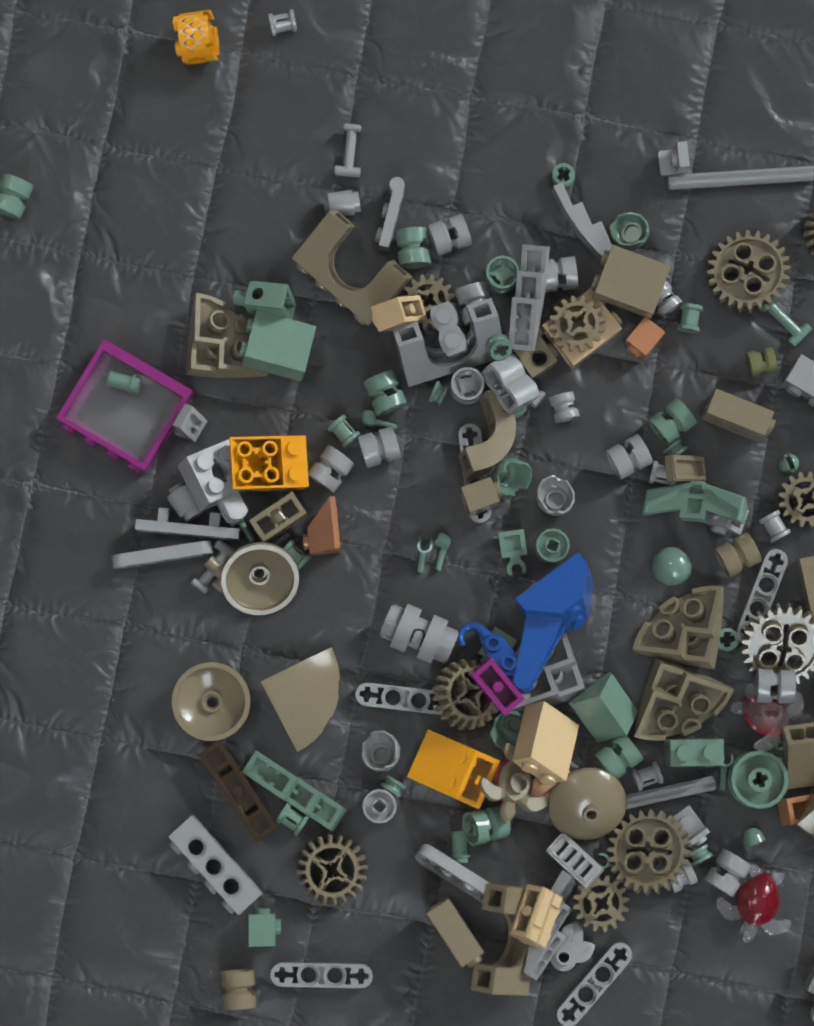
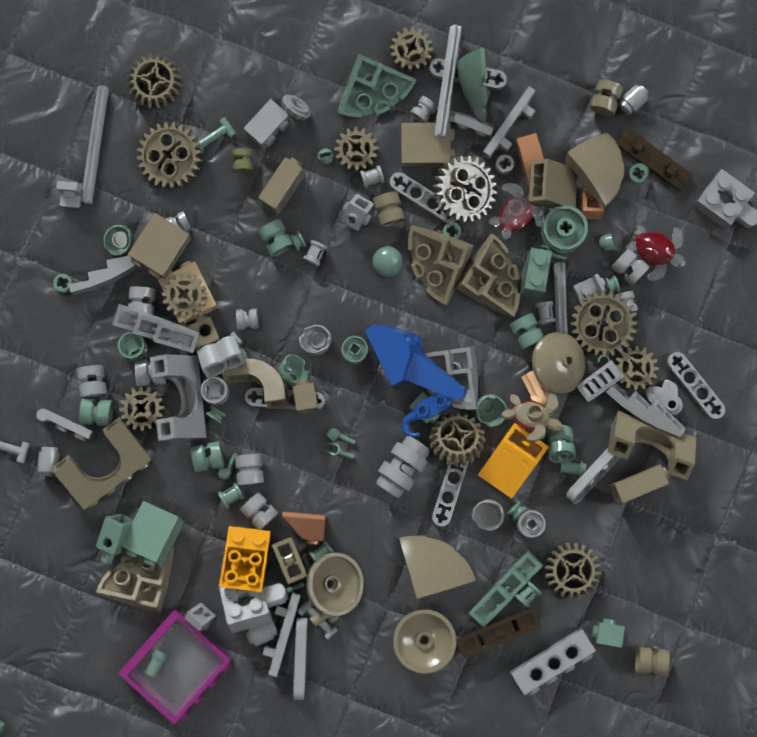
camera: 80 degrees left, 0 degrees up
light grey beam [270,962,373,988] -> none
tan brick [371,295,428,332] -> none
light grey brick [430,301,468,358] -> none
magenta brick [468,657,525,716] -> none
sand green bush [486,334,512,360] -> none
sand green plate [498,529,528,576] -> none
tan brick [509,884,563,948] -> none
tan brick [512,701,579,785] -> none
sand green slope [569,672,638,743] -> none
light grey wheel [605,434,653,480] -> none
nougat brick [624,317,665,360] -> none
sand green plate [642,481,748,525] -> none
dark tan tile [665,455,706,482] -> none
sand green bush [677,303,703,333] -> none
light grey wheel [755,668,796,704] -> none

